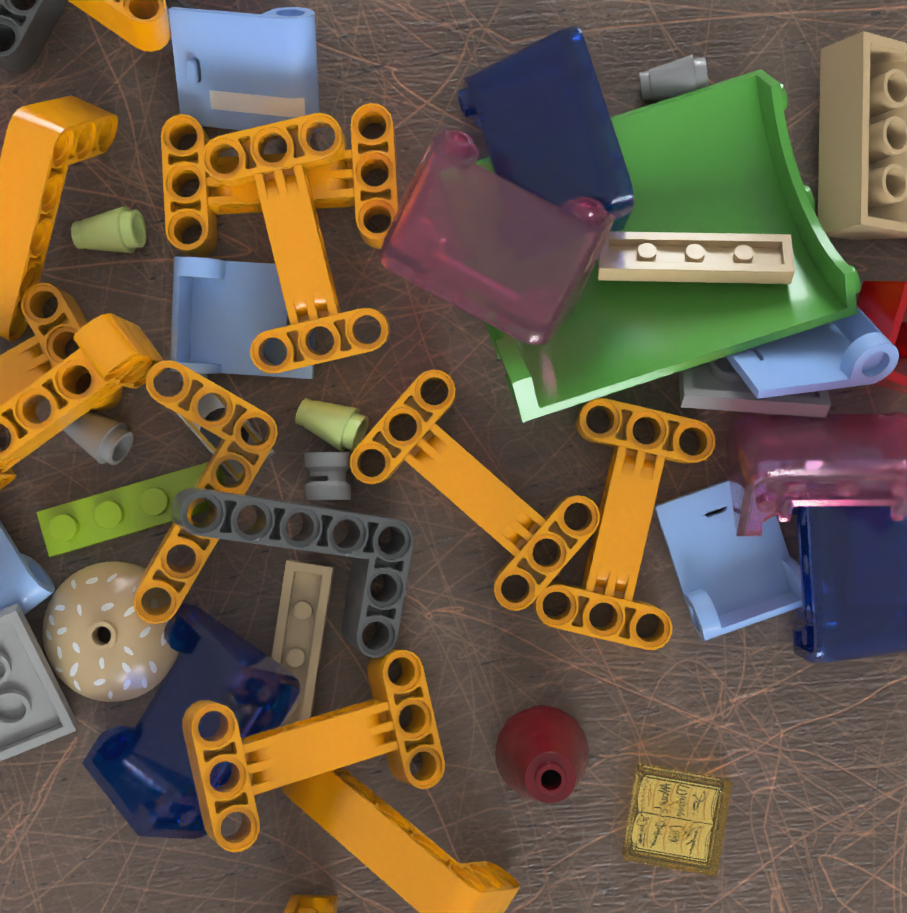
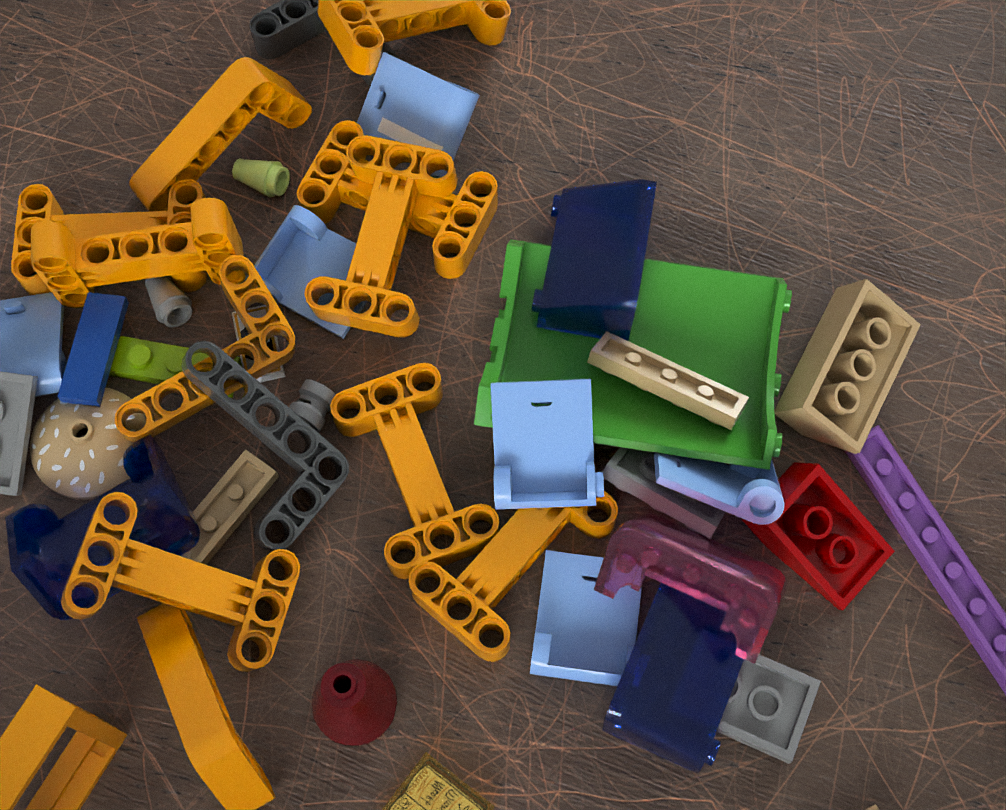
camera: 25 degrees right, 20 degrees down
yellowish green cone [295,398,369,452] -> none
clear pink windscreen [379,128,616,345] -> none
light grey cone [639,54,708,101] -> none
none -> blue tile [57,292,129,407]
none -> light blue door [491,379,604,510]

